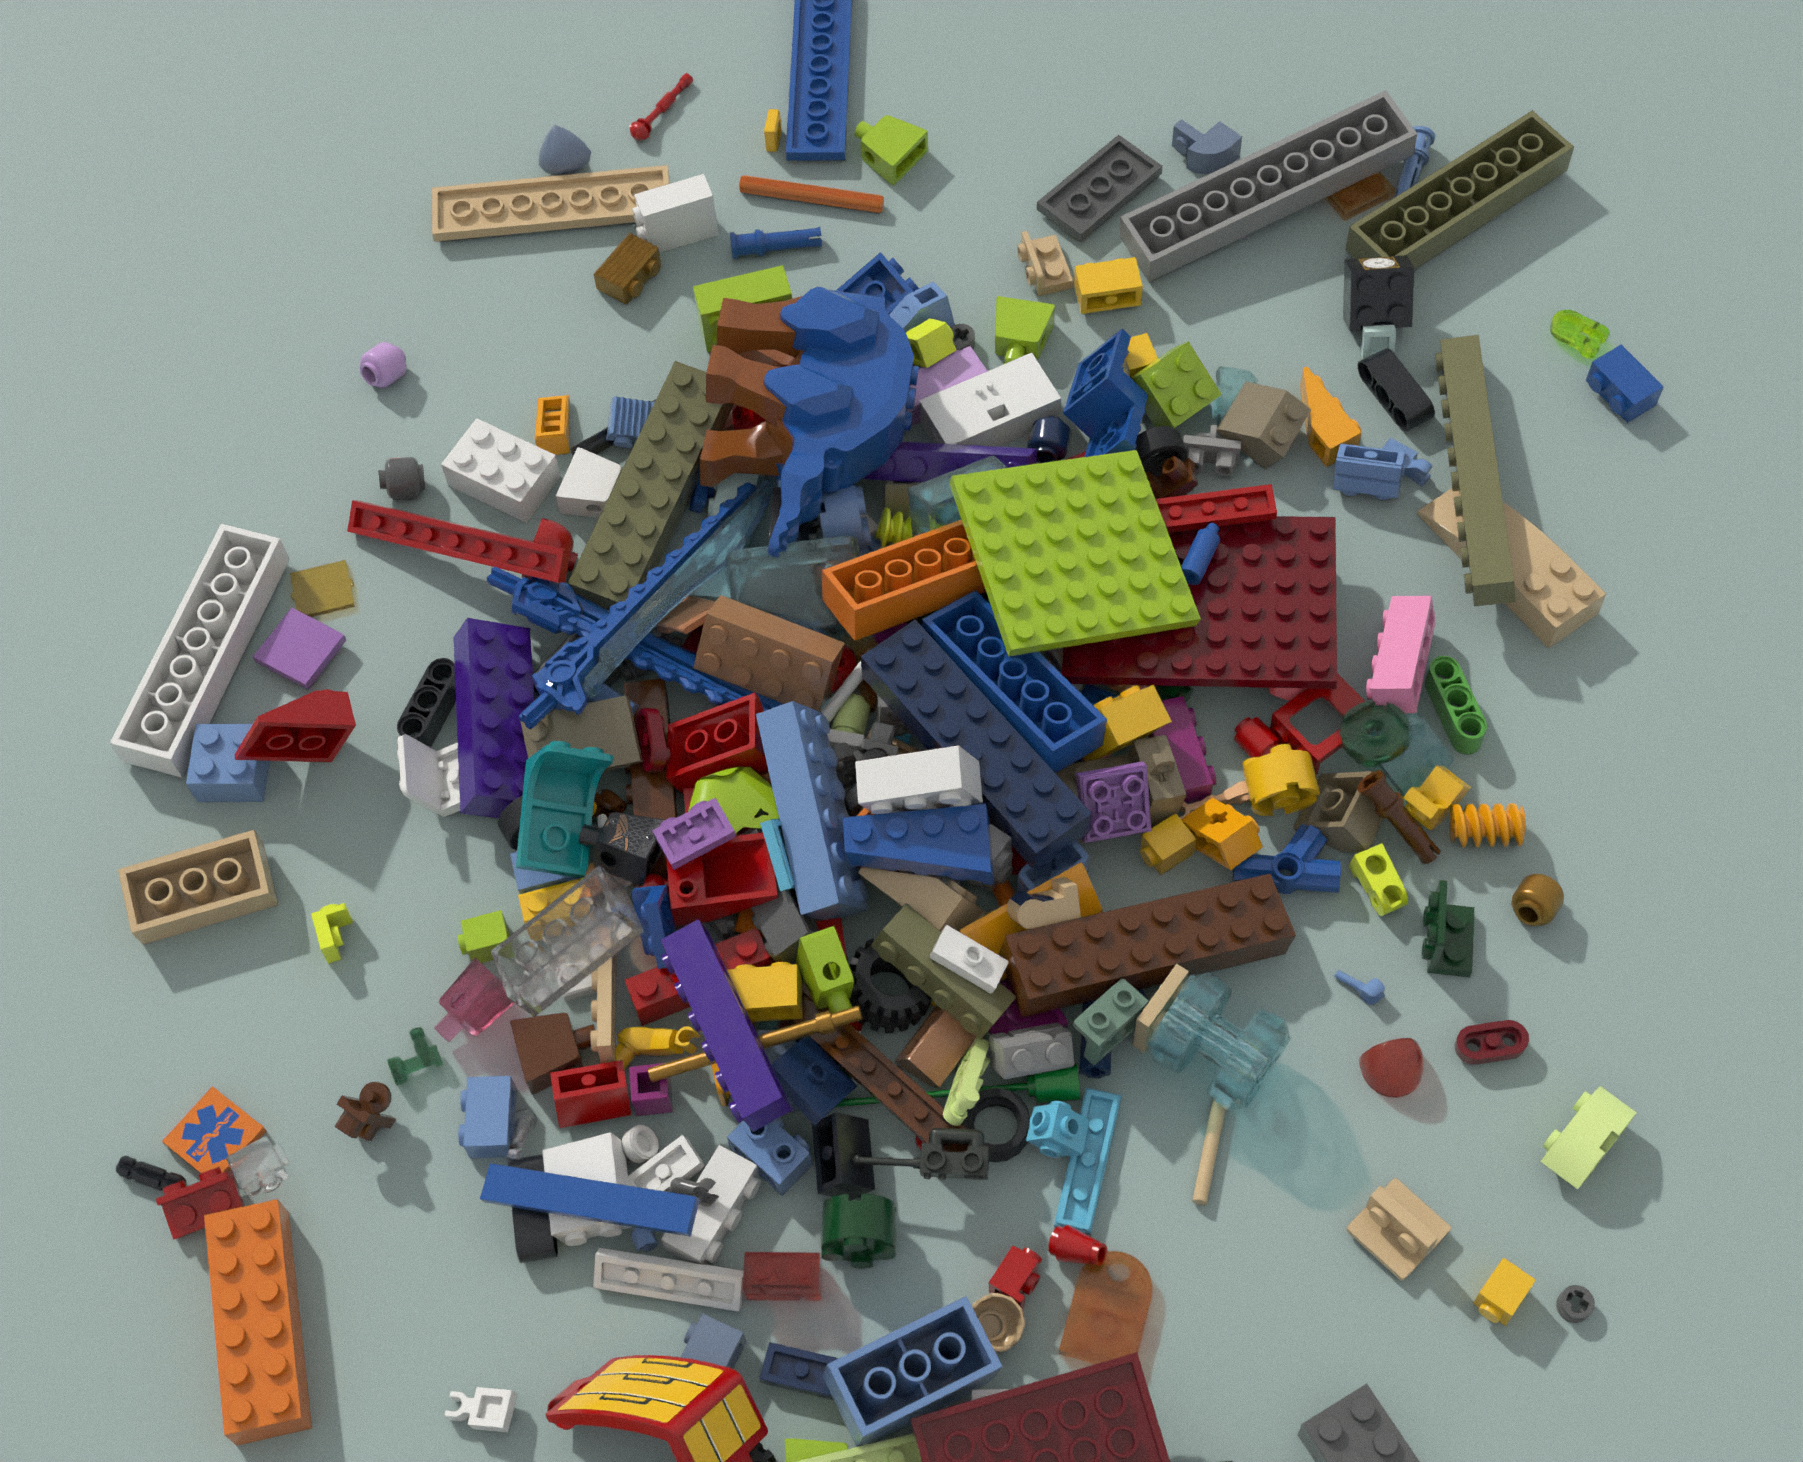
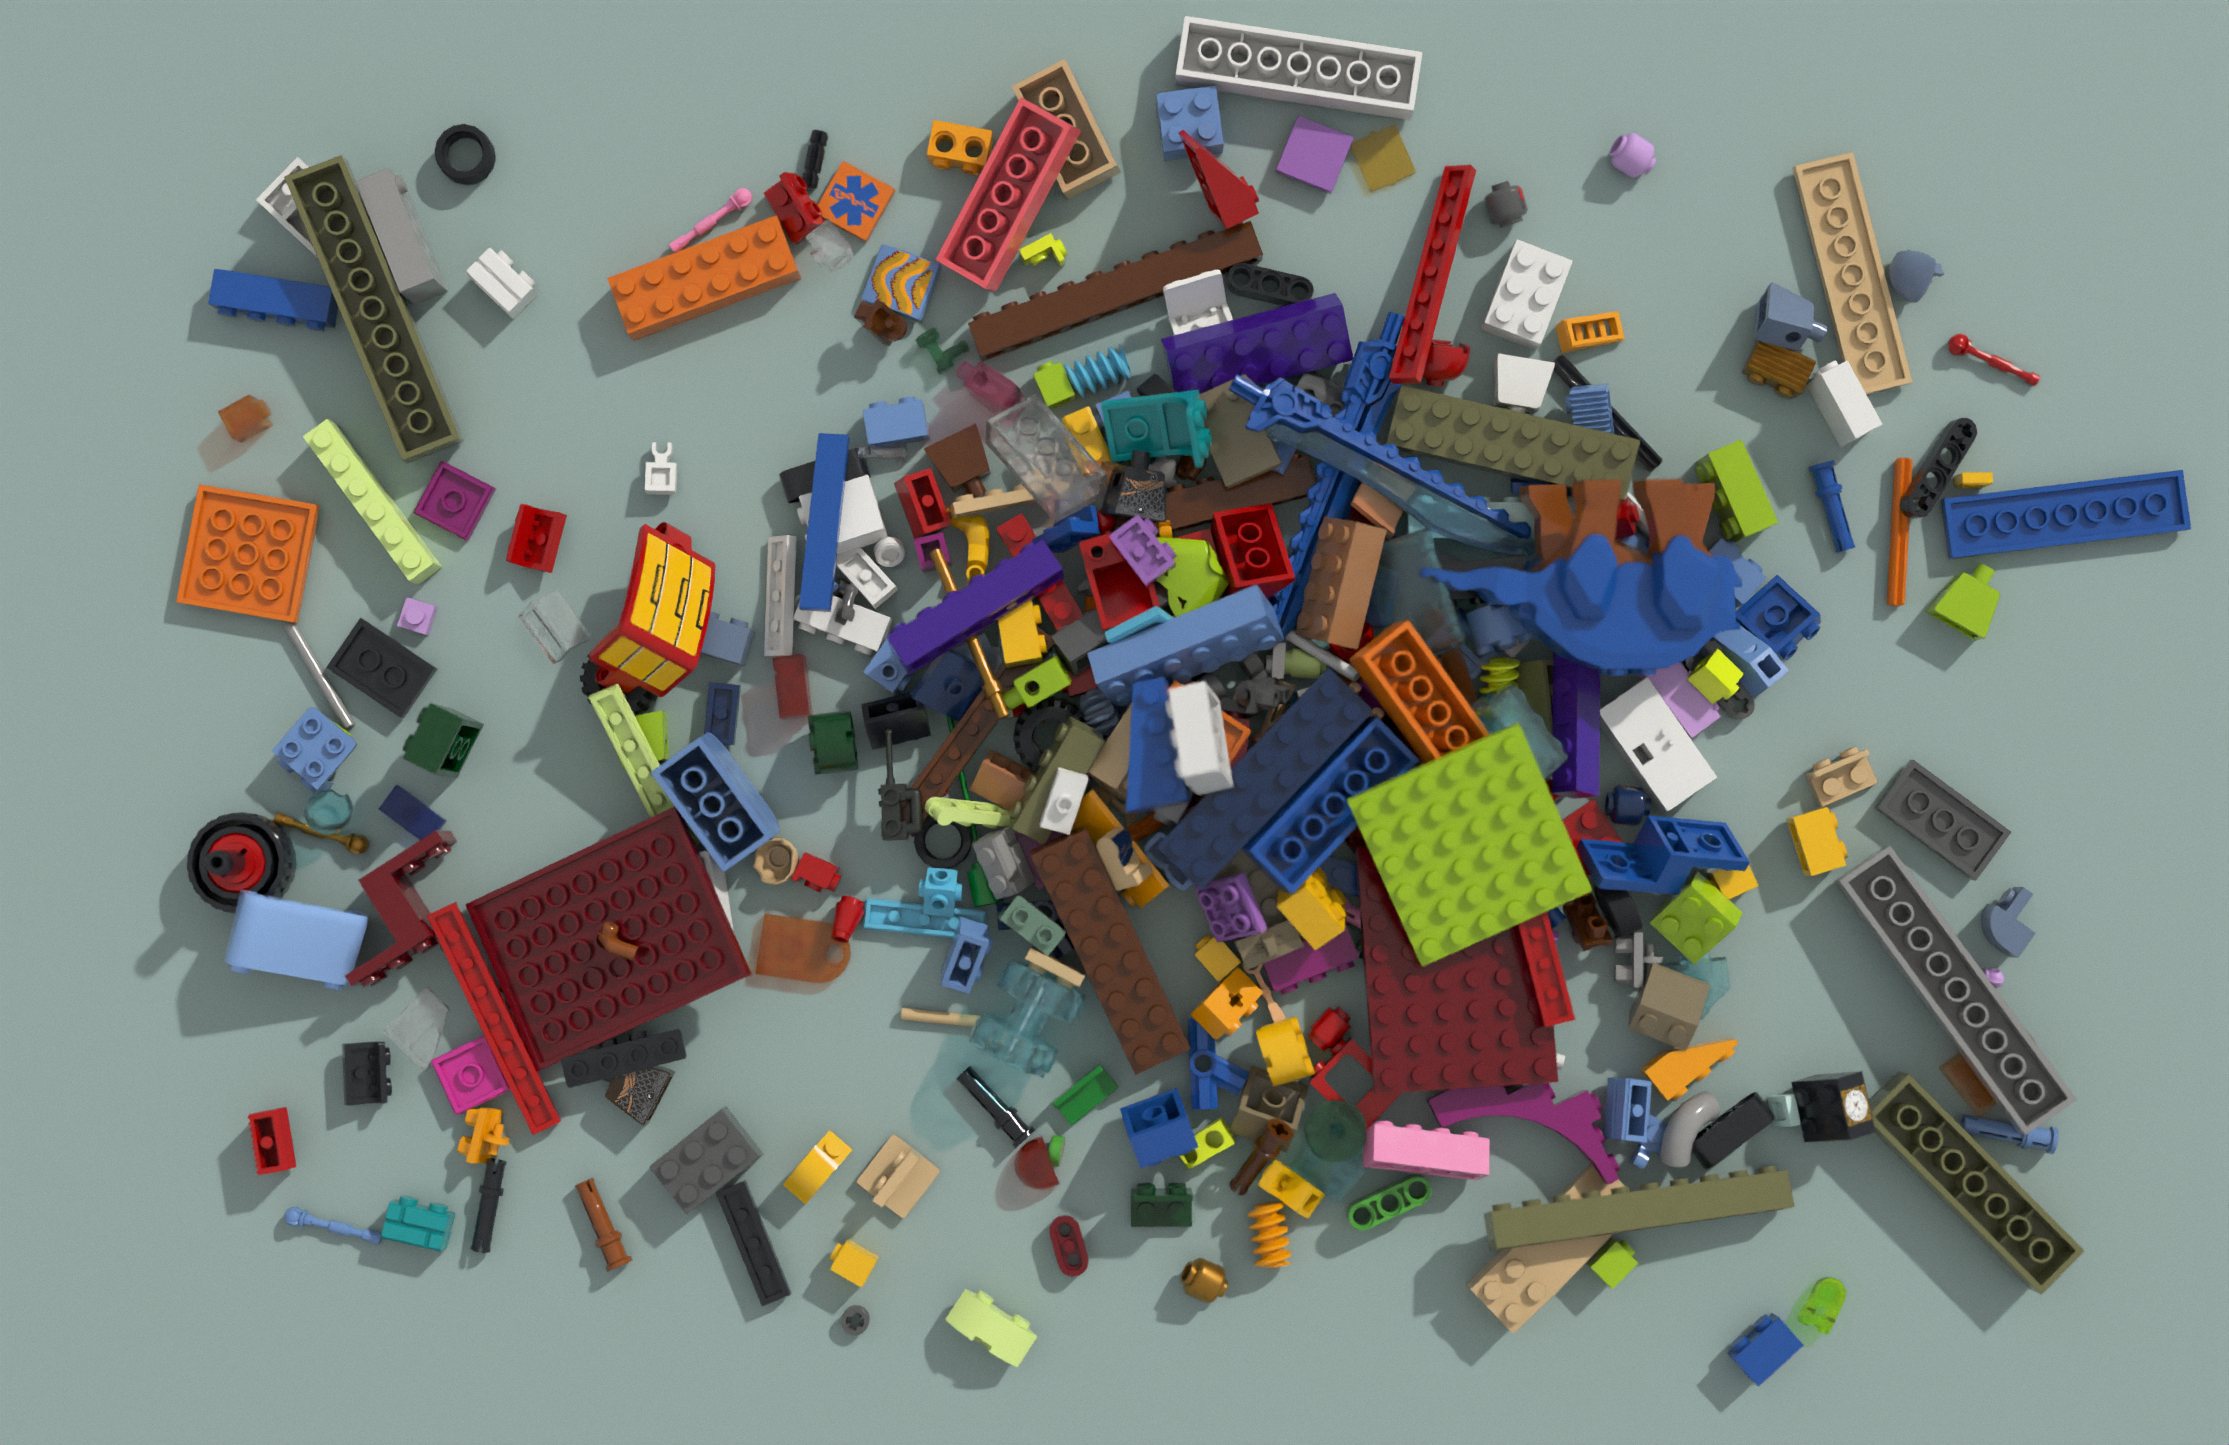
camera: 80 degrees right, 25 degrees up
dark red plate [635,708,670,772] -> none
lime torso [995,296,1055,364] -> none
blue cylinder [1181,523,1220,585] -> none
medium blue hand [1335,970,1385,1005] -> none
none -> bright pink piece [669,188,752,253]
none -> black plate [716,1180,792,1306]
none -> yellow brick [783,1130,852,1205]
none -> slope [861,244,942,321]
none -> light orange brick [927,120,994,175]
none -> coral brick [936,97,1081,291]
none -> medium blue brick [941,917,993,994]
none -> black pin [956,1066,1035,1148]
none -> reddish brown brick [968,221,1263,362]
none -> bright green tile [1047,1135,1065,1167]
none -> green panel [1052,1063,1119,1126]
none -> medium azure piece [1064,343,1130,398]
none -> sand blue gear [1080,688,1122,738]
none -> blue brick [1120,1088,1198,1169]
none -> magenta arch [1426,1083,1620,1184]
none -> lime brick [1586,1237,1638,1289]
none -> light grey cylinder [1660,1091,1720,1167]
none -> sand blue torso [1754,282,1827,351]
none -> black beam [1901,418,1977,519]

